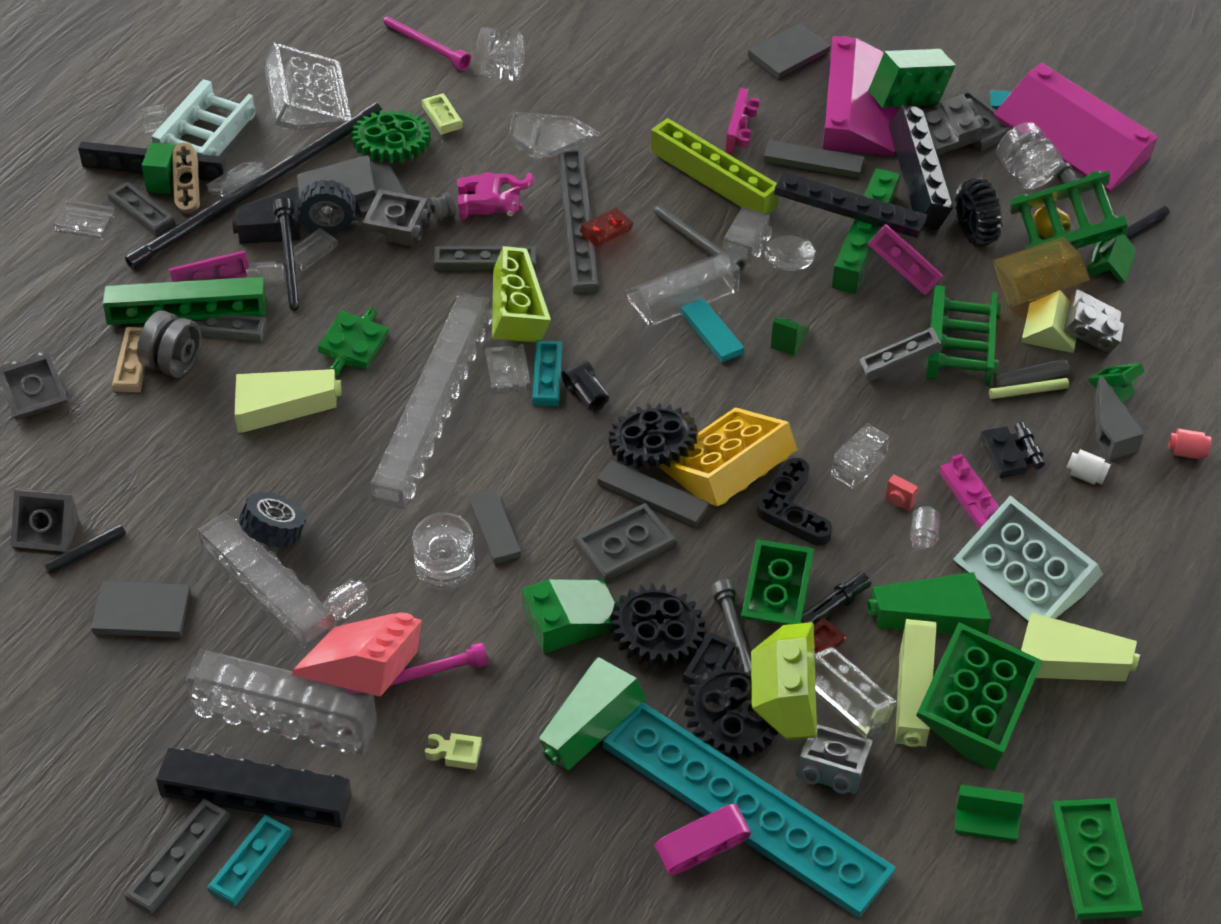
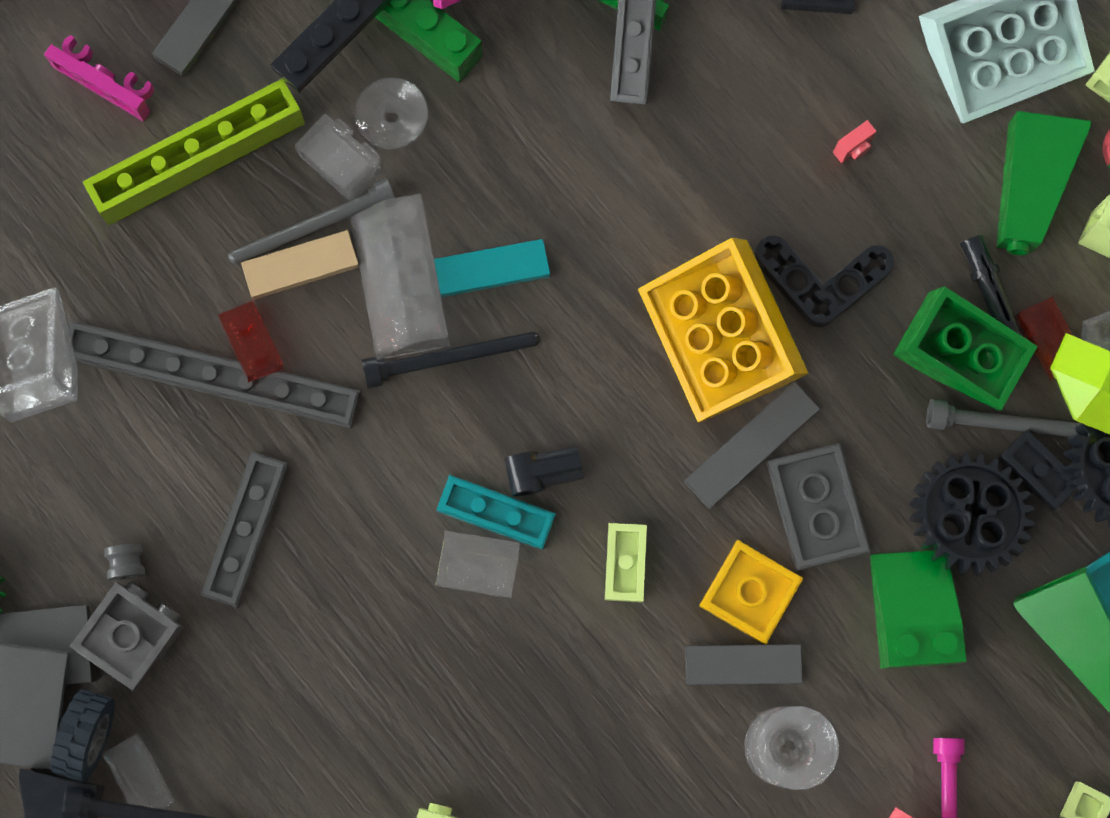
camera: 75 degrees left, 30 degrees up
green plate [318,307,389,376] -> none
clear brick [371,292,493,509] -> none
dark pink animal [458,172,534,220] -> none
lime wedge [492,246,551,342] -> none
black gear [608,403,698,471] -> none
green slope [770,317,810,356] -> none
clear brick [831,423,890,490] -> none
clear brick [910,506,941,550] -> none
dark pink plate [939,454,999,530] -> none
none -> tan tile [241,230,359,300]
none -> black piece [361,332,540,388]
none -> yellowish green plate [605,523,647,603]
none -> yellow tile [699,540,804,645]

